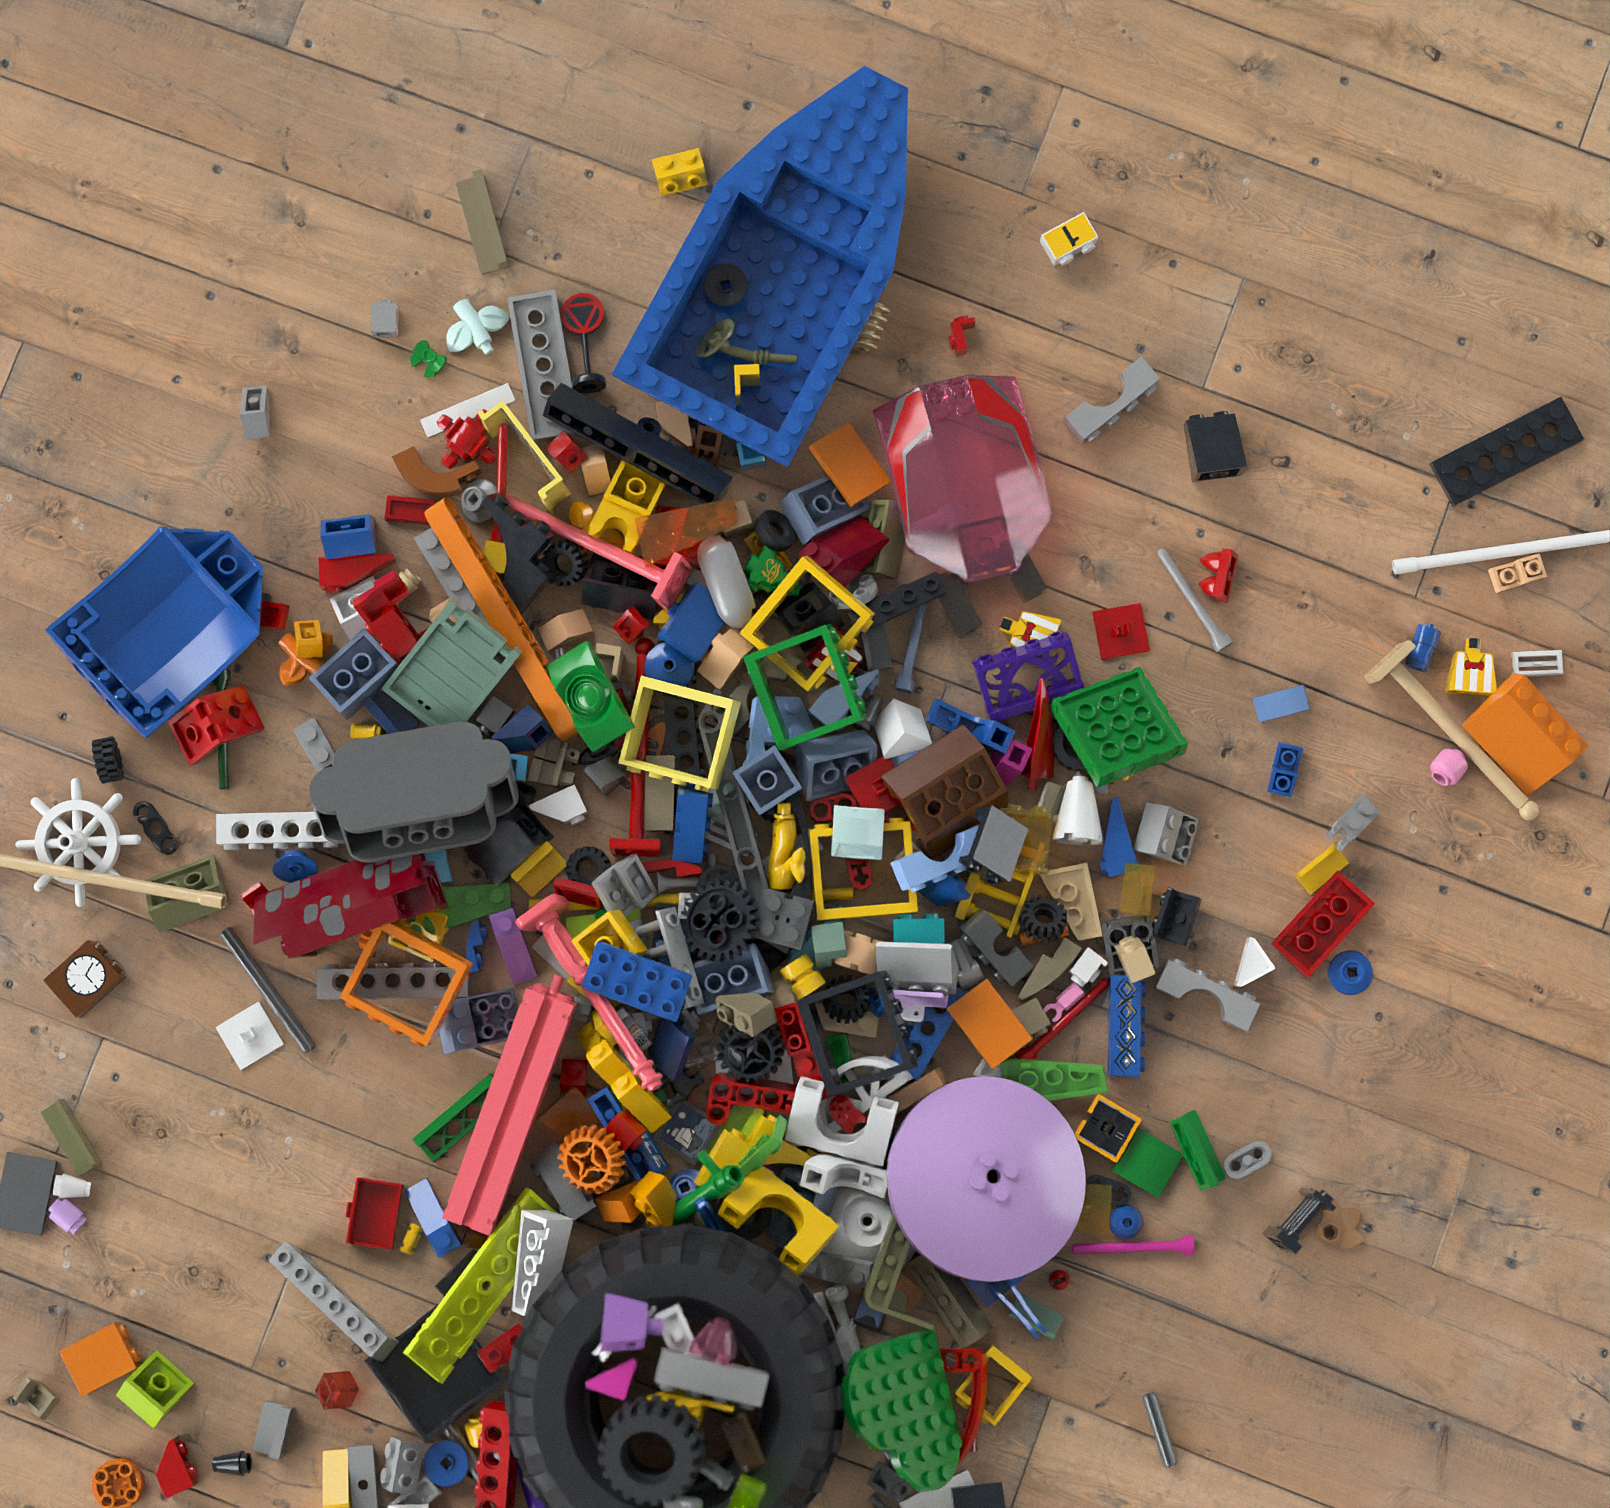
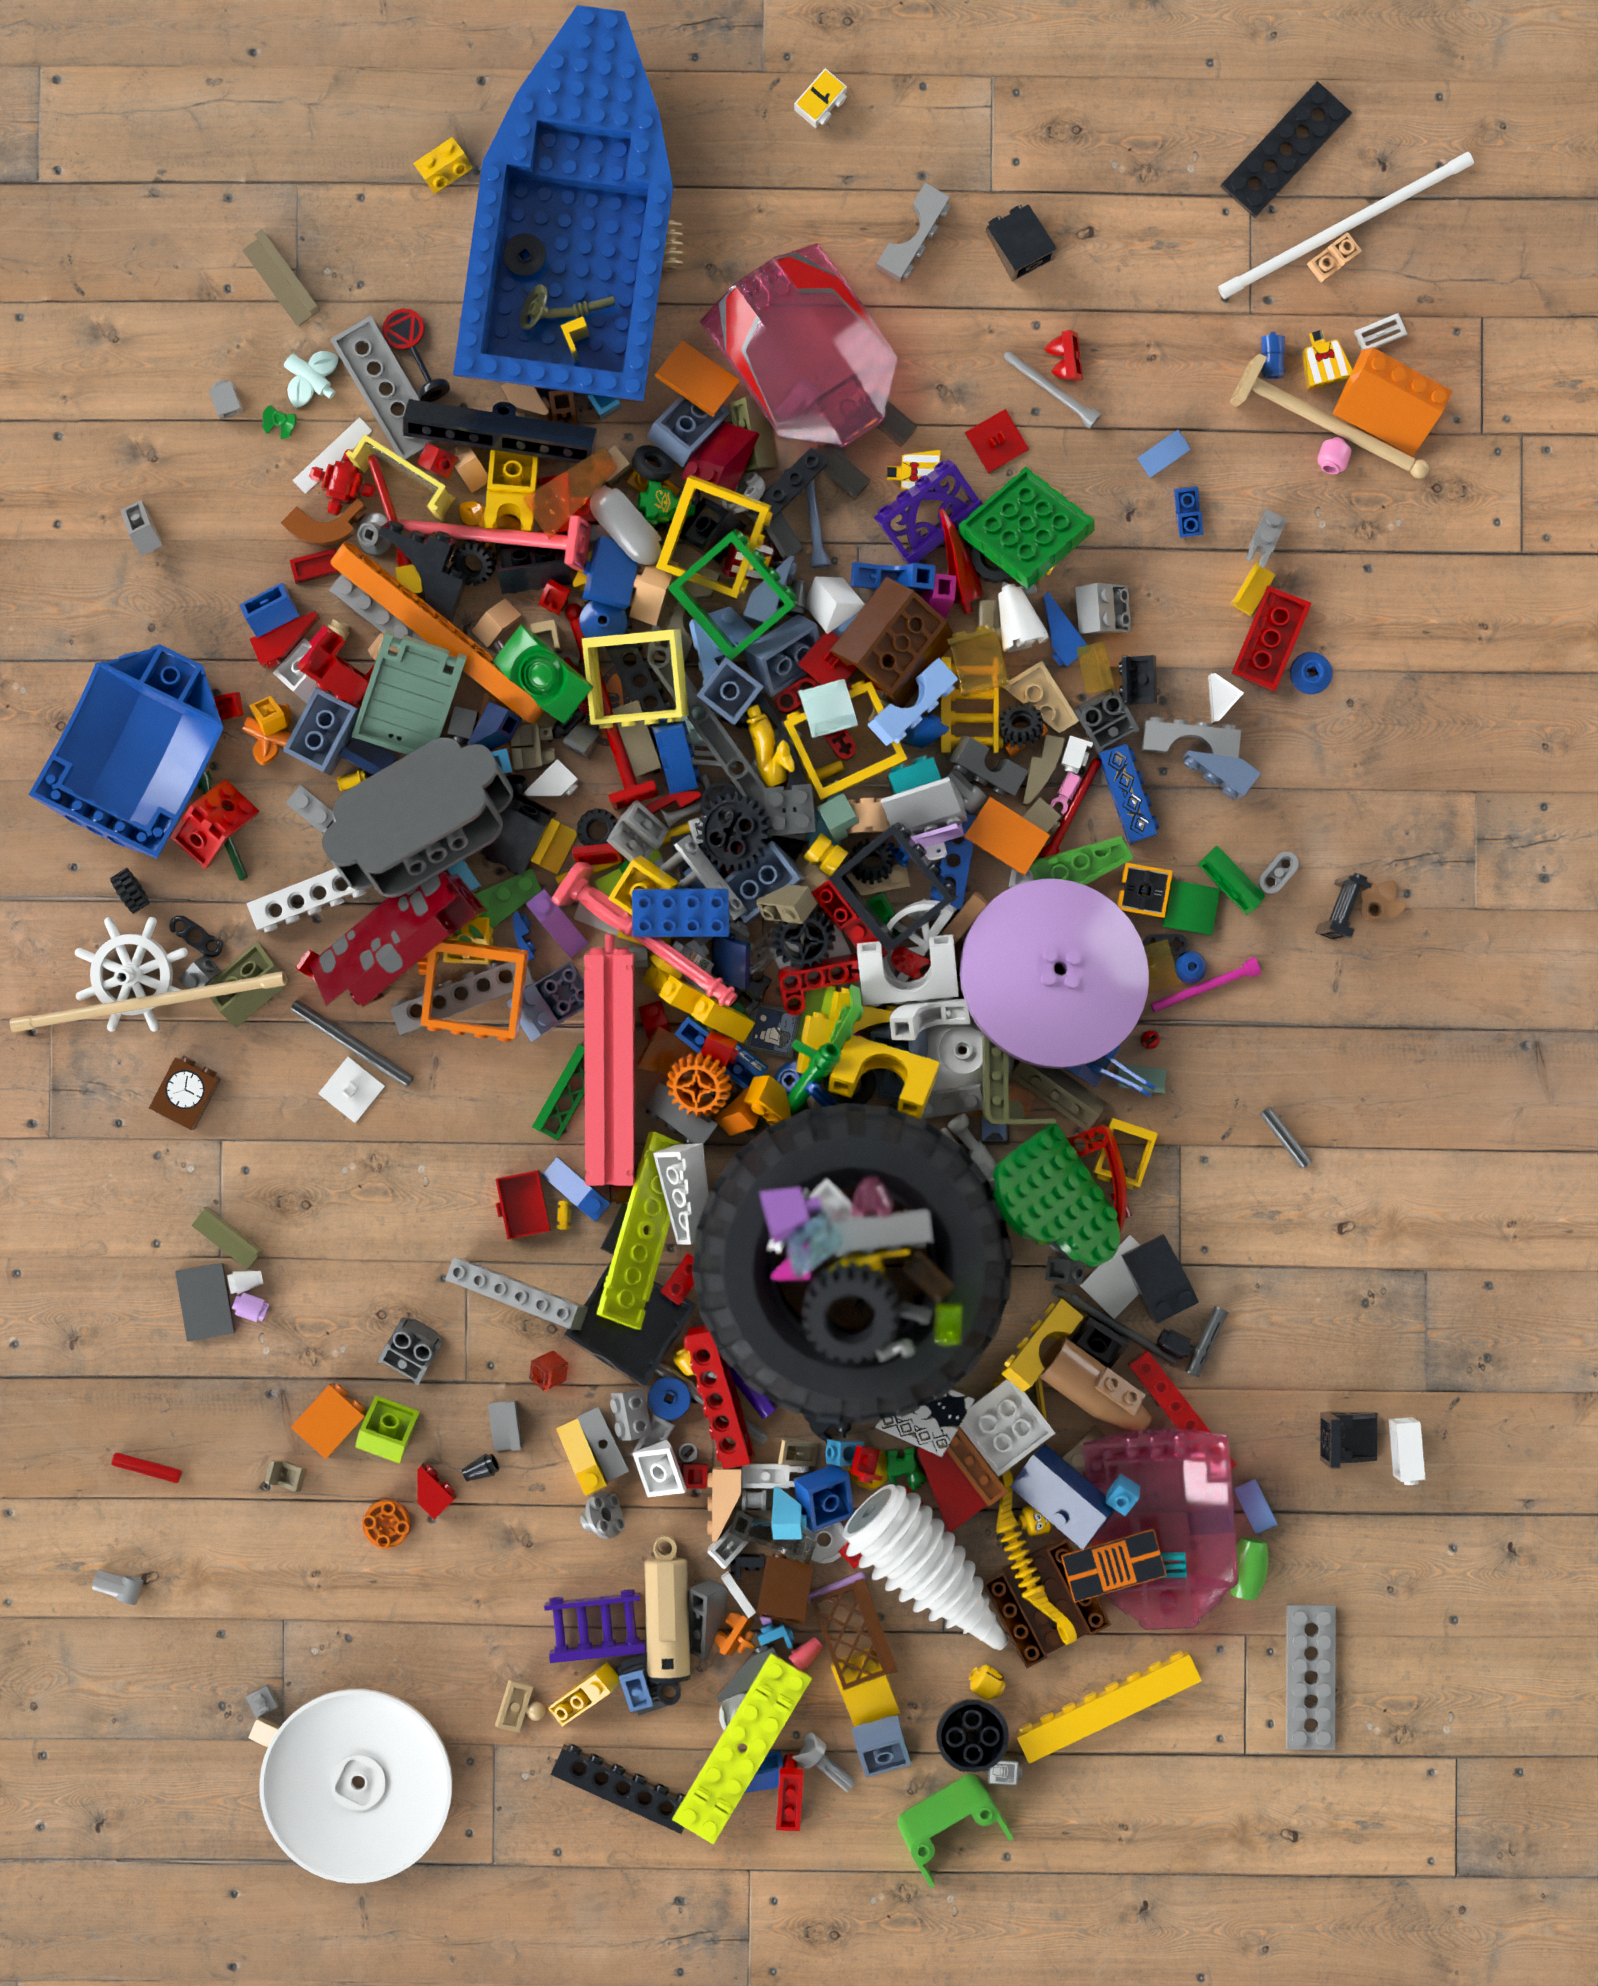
camera: 20 degrees left, 5 degrees up
blue piece [272,850,318,883] -> none
red bracket [948,316,975,356] -> none
panel [959,805,1028,886] -> none
tan brick [1115,936,1156,983] -> none
none -> dark grey bracket [178,955,221,989]
none -> dark grey slope [377,1317,444,1385]
none -> clear light blue piece [785,1212,843,1278]
none -> sand blue slope [1181,750,1261,800]

